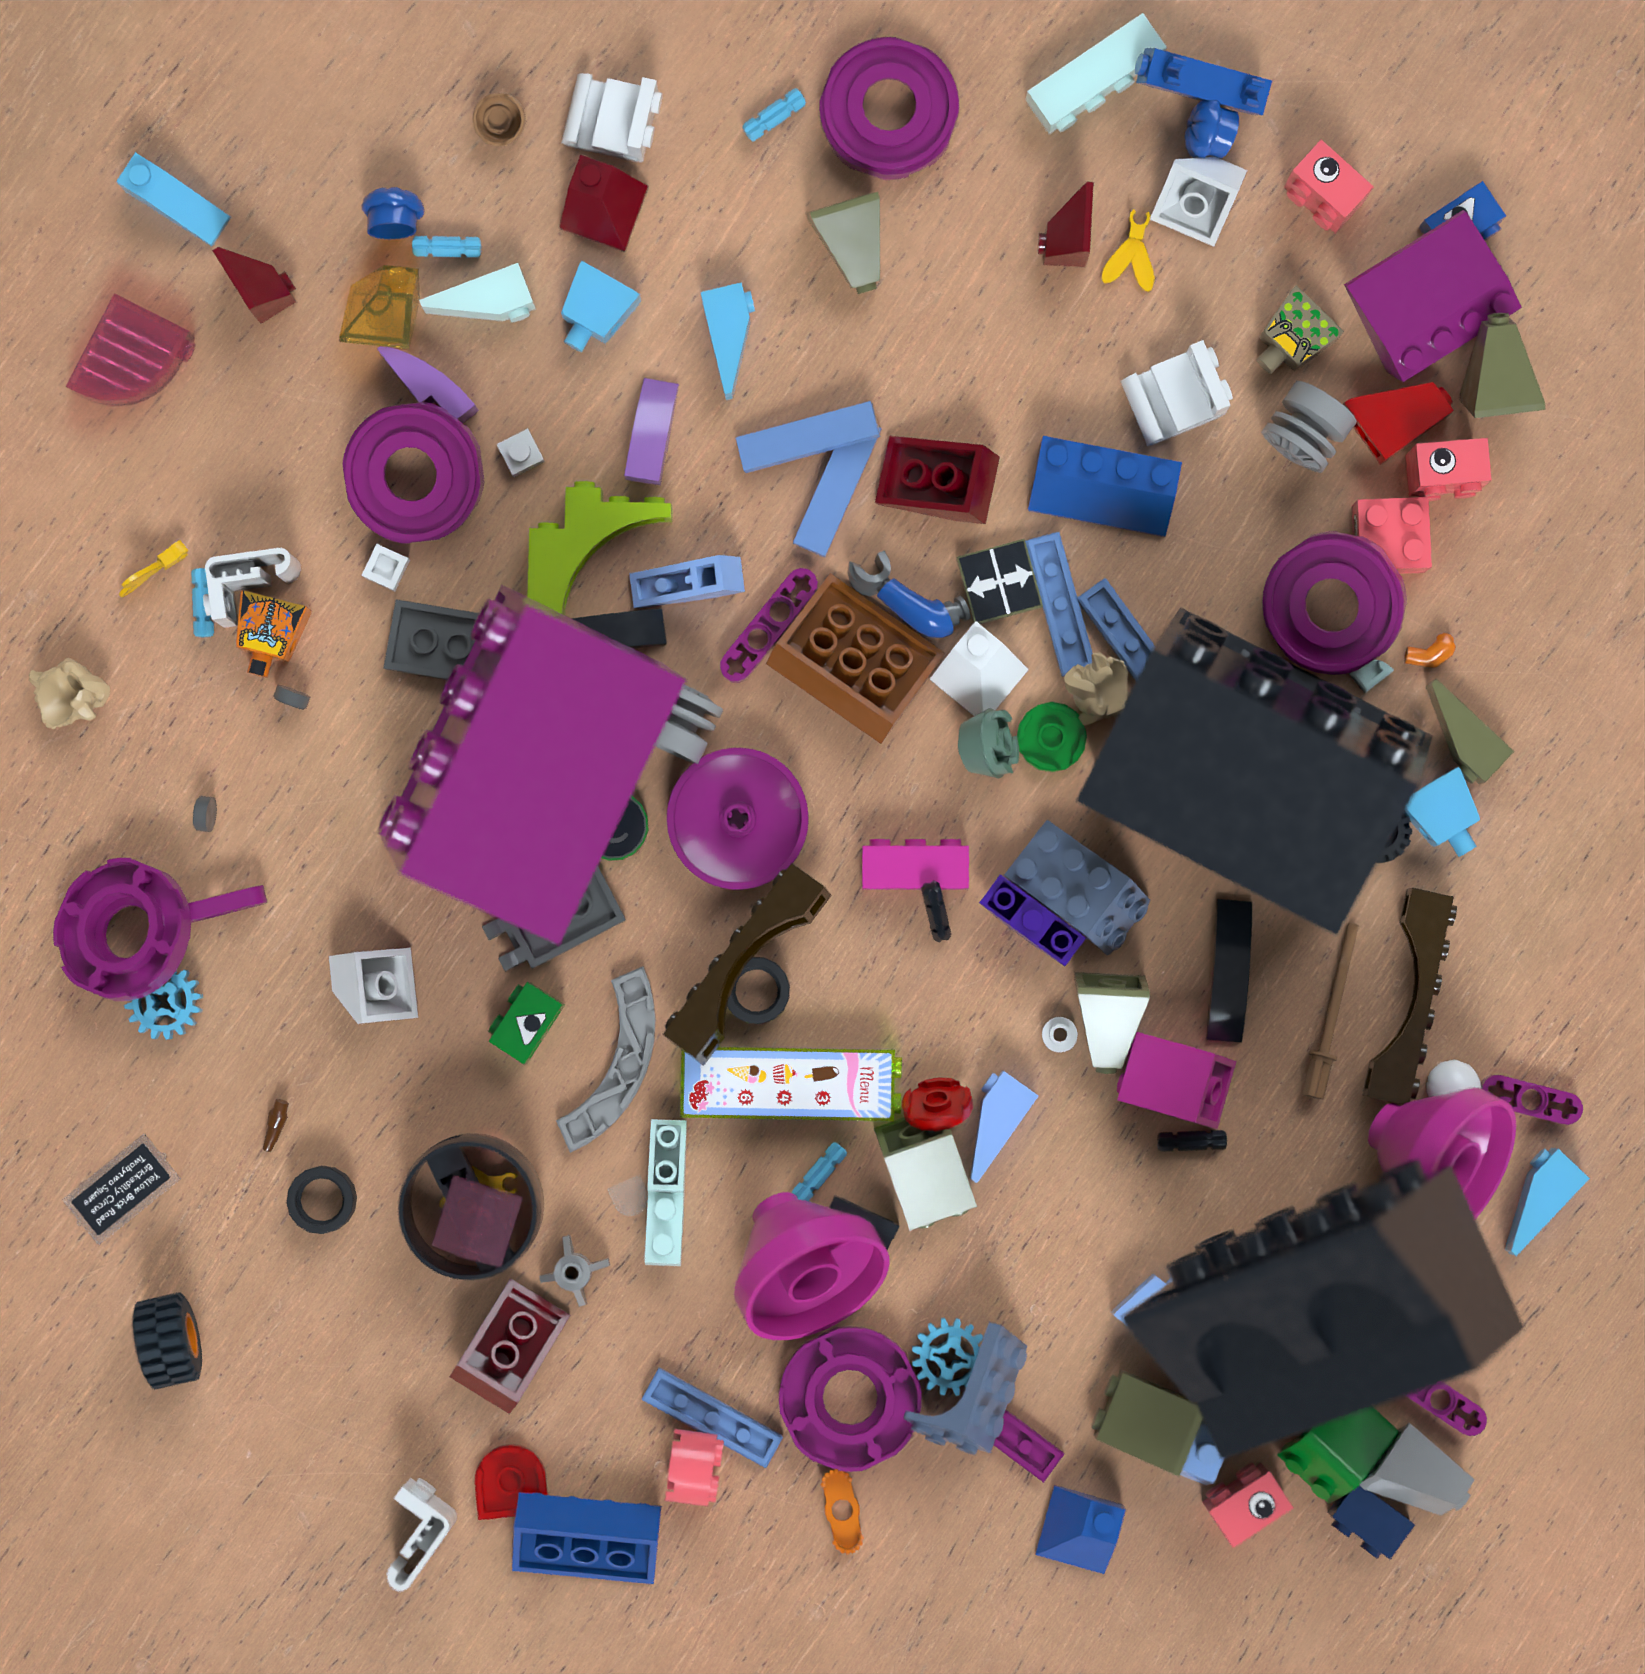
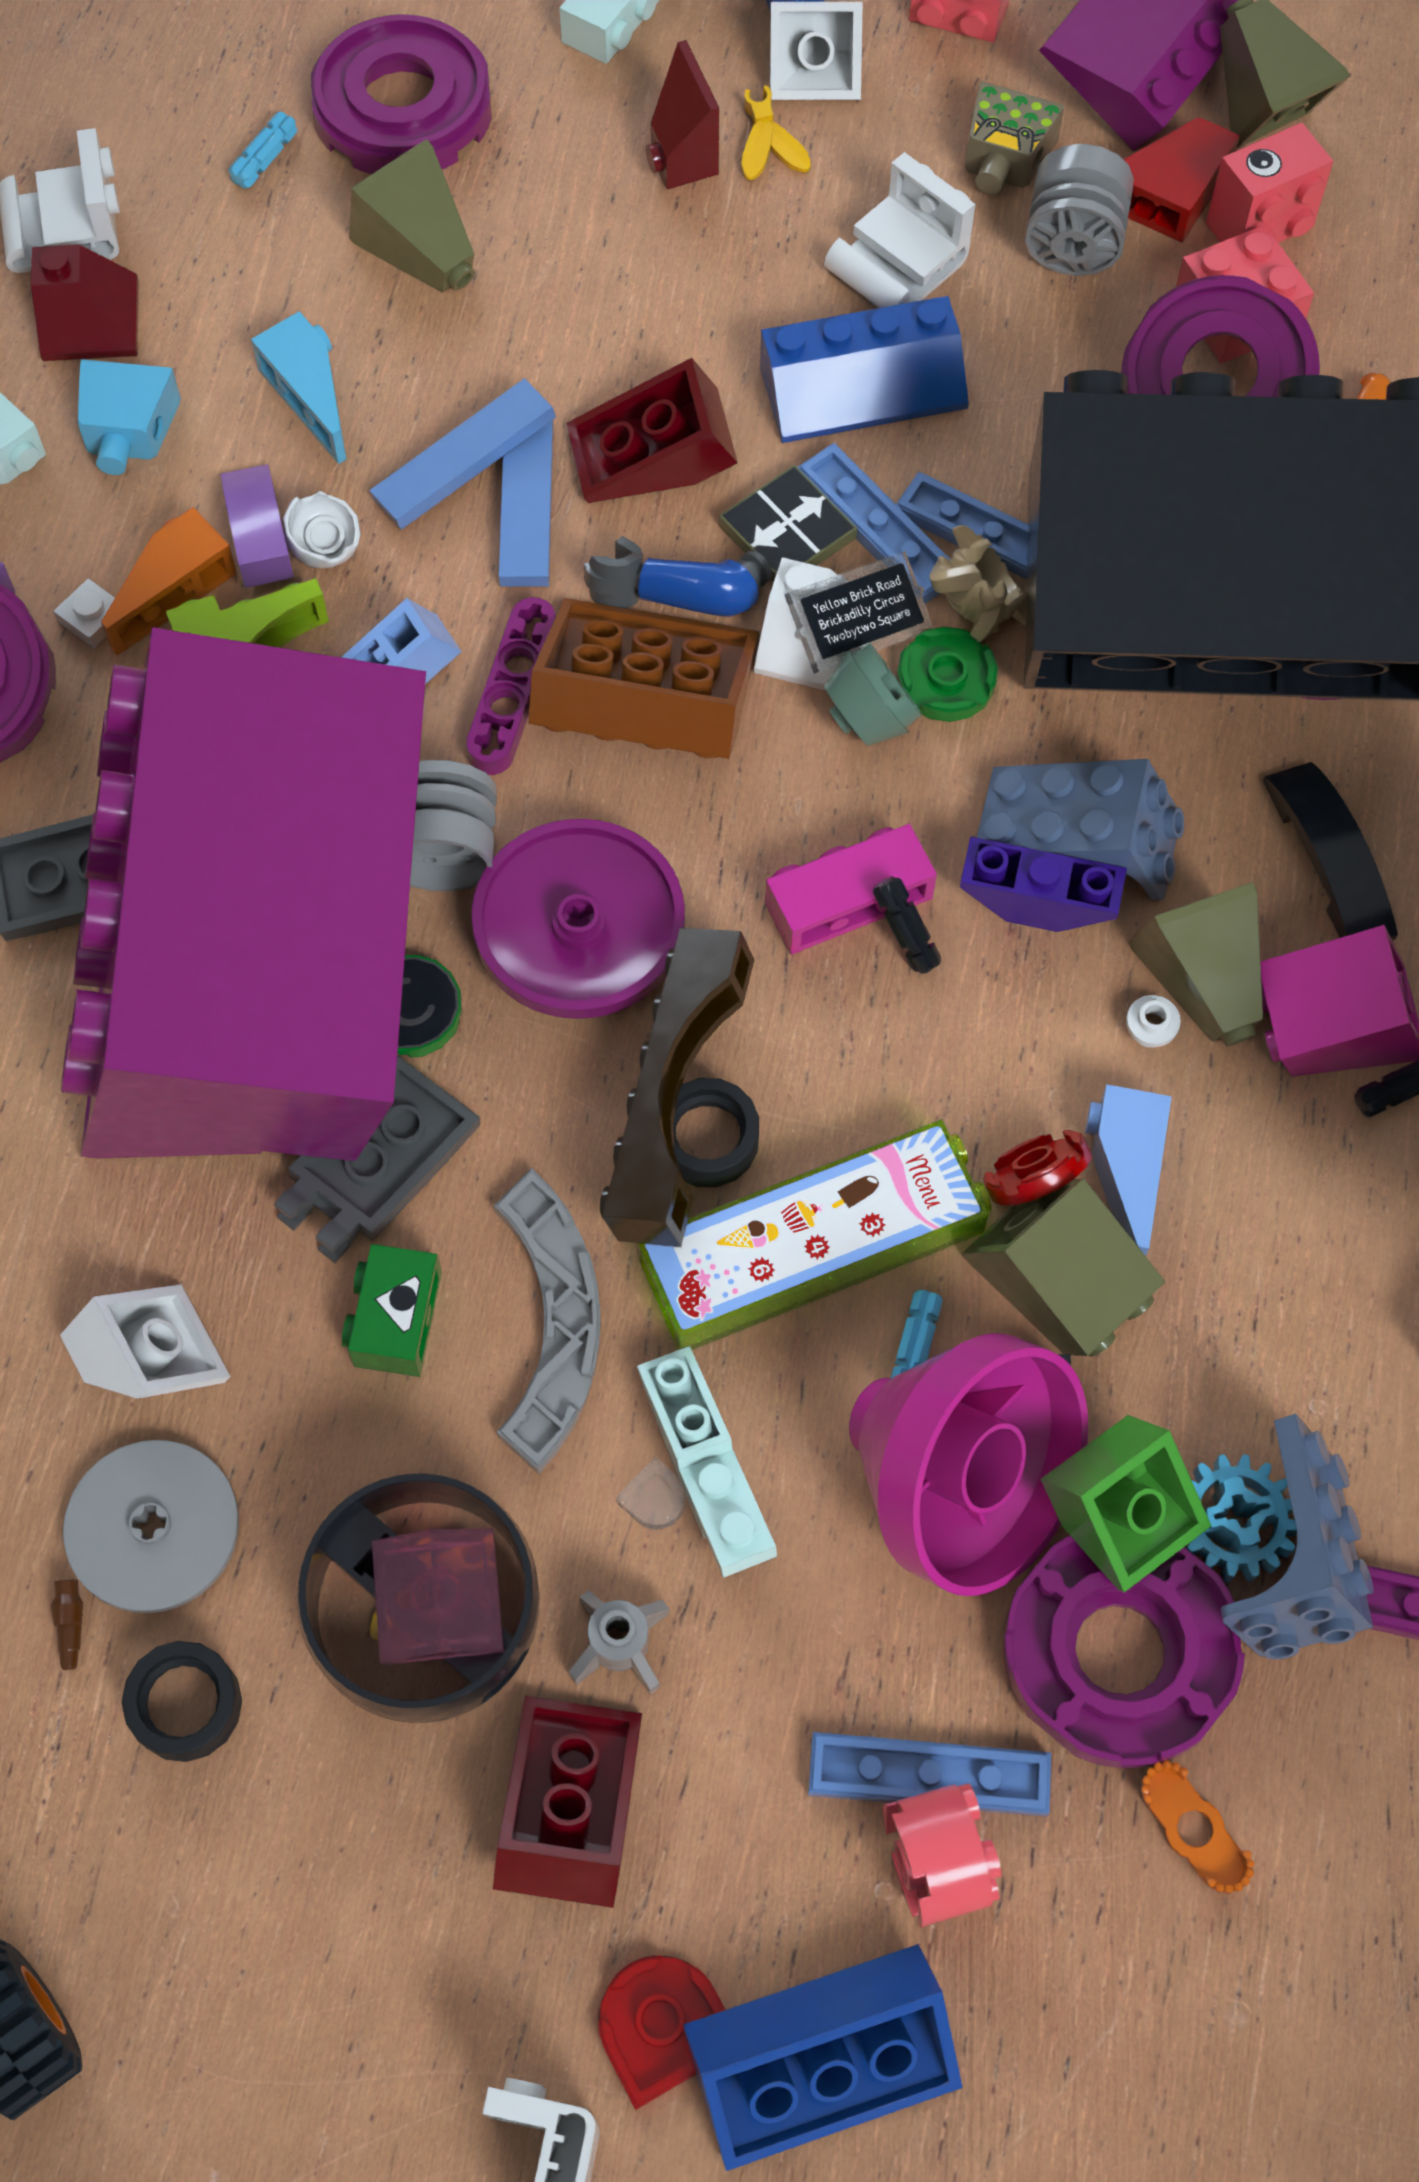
camera: 30 degrees left, 20 degrees down
none -> light grey piece [63,1440,239,1613]
none -> orange slope [101,507,237,656]
none -> white hair [283,491,361,569]
none -> piece [784,552,934,674]
none -> bright green slope [1041,1415,1211,1592]

